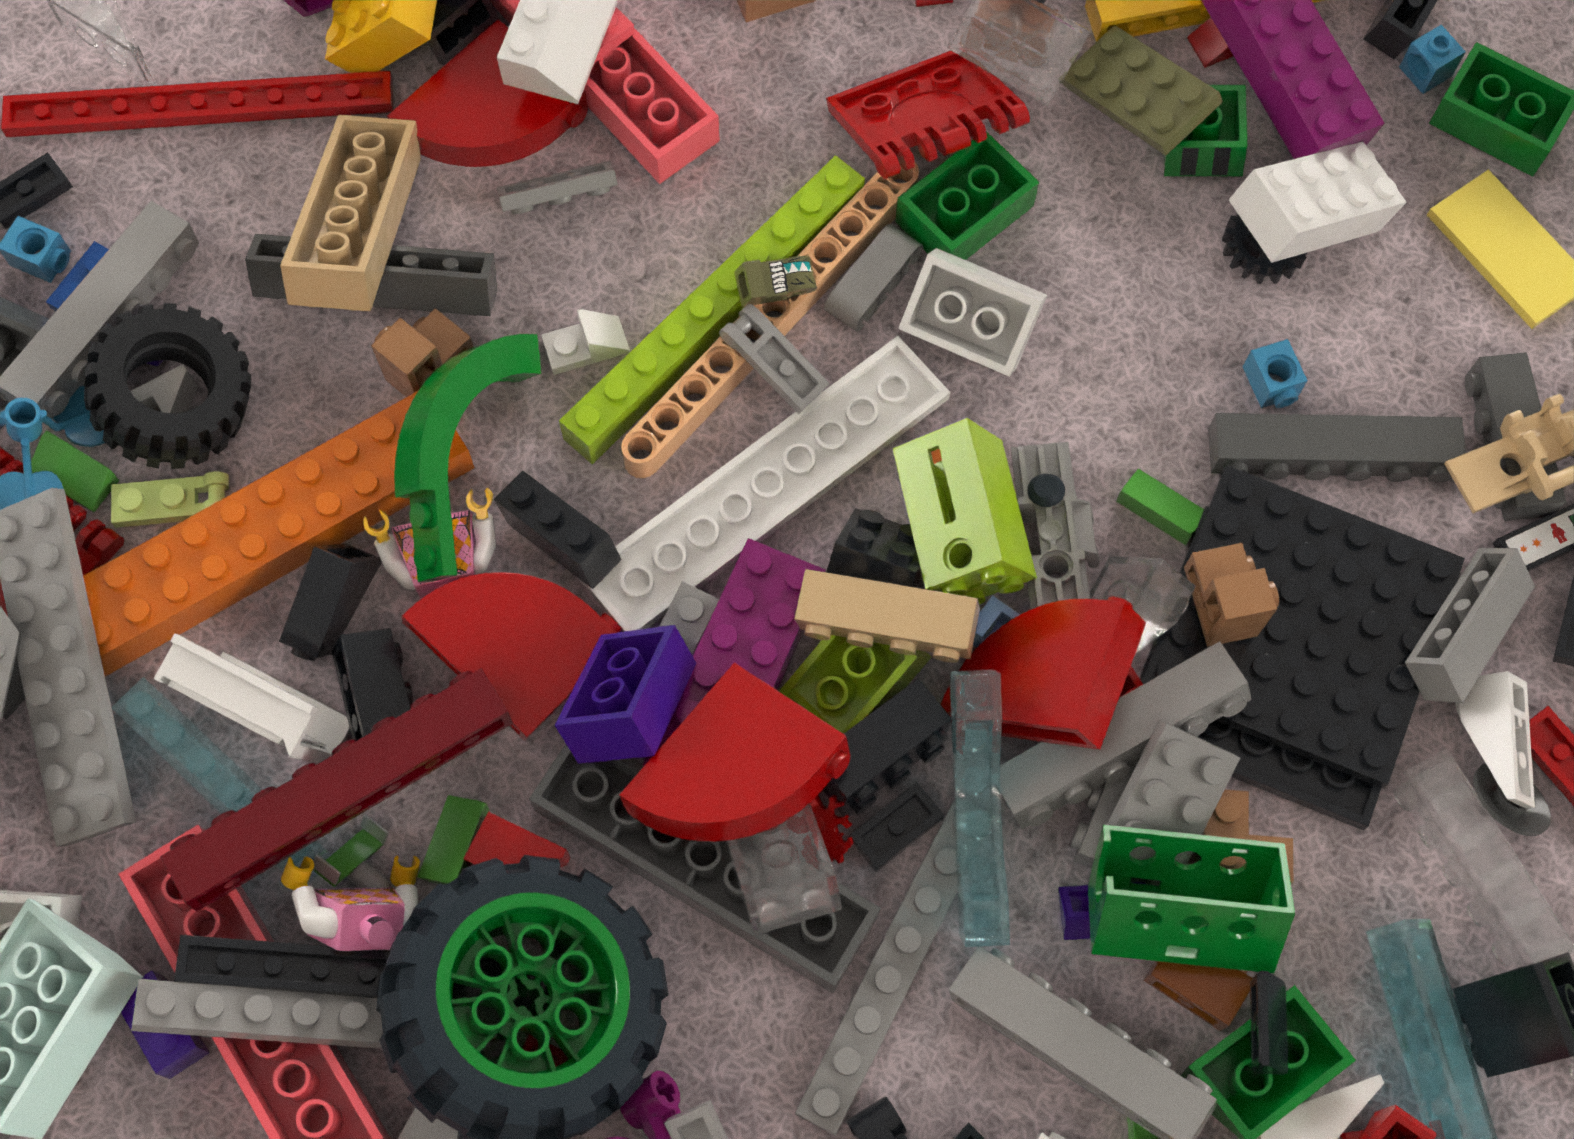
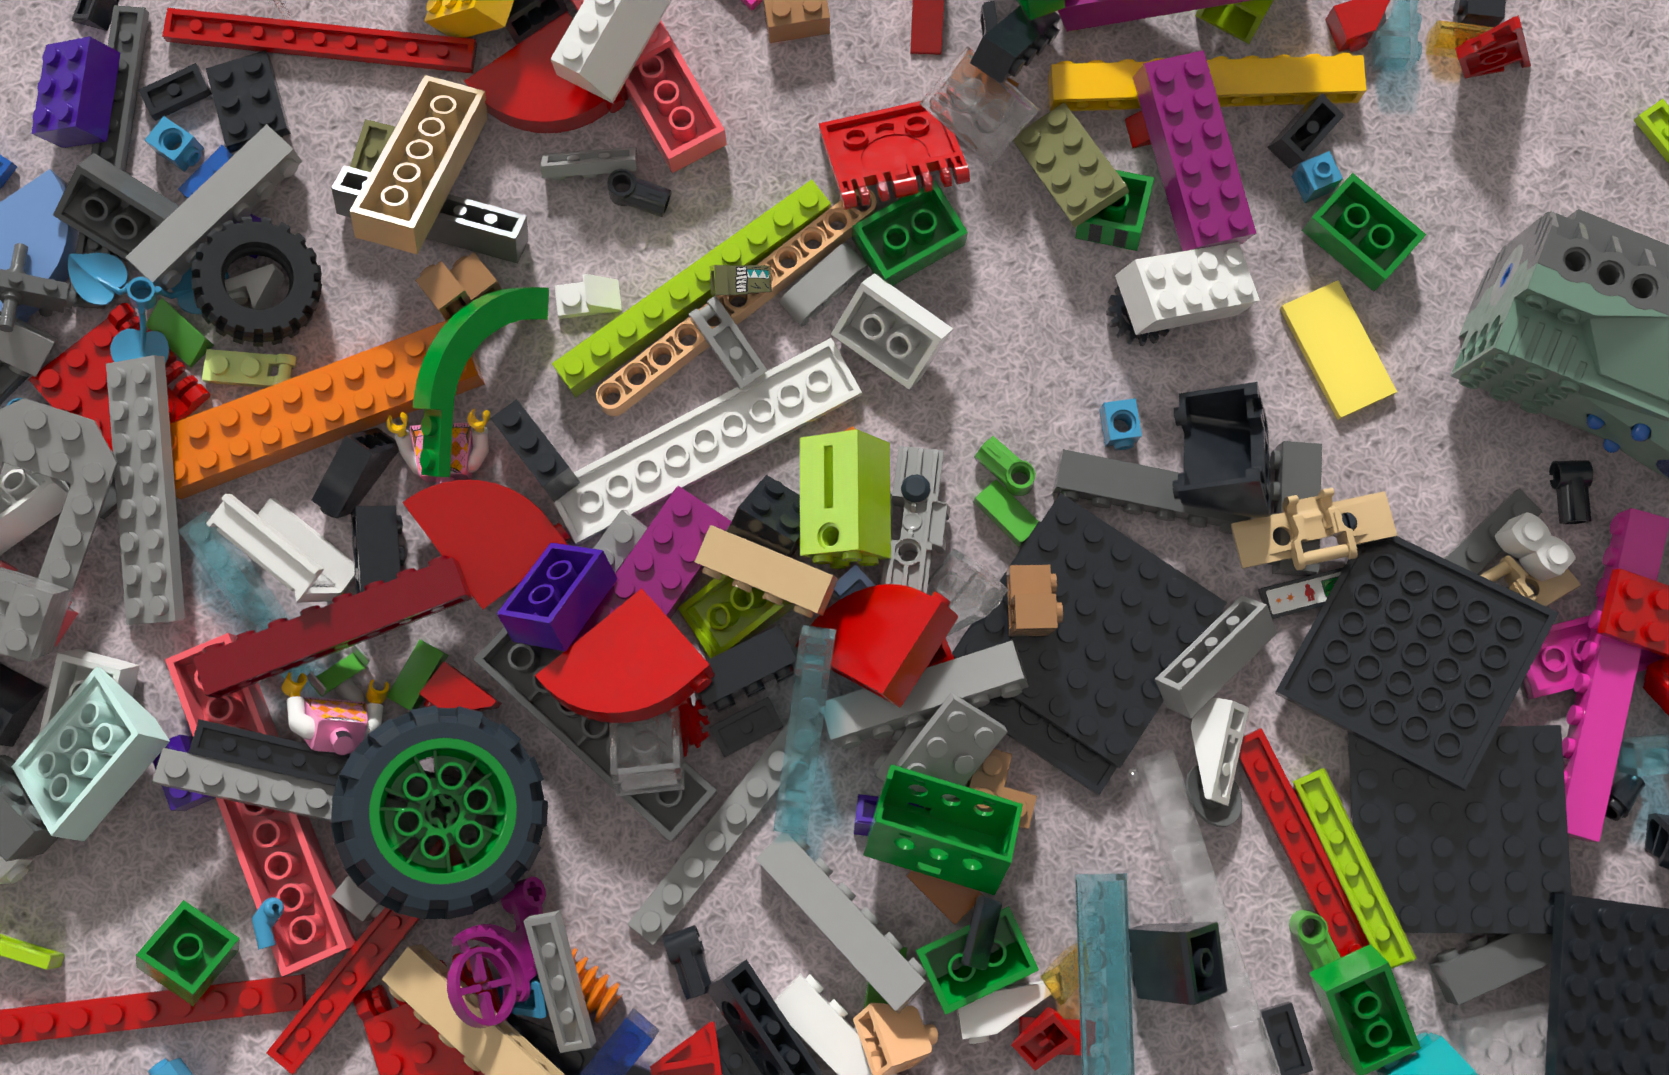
camera: 10 degrees right, 10 degrees up
none -> black plate [206,50,291,153]
none -> olive plate [350,119,396,173]
none -> black piece [607,169,672,218]
none -> bright green piece [974,436,1036,496]
none -> clear yellow slope [1040,940,1087,1006]
none -> black windscreen [1172,382,1271,518]

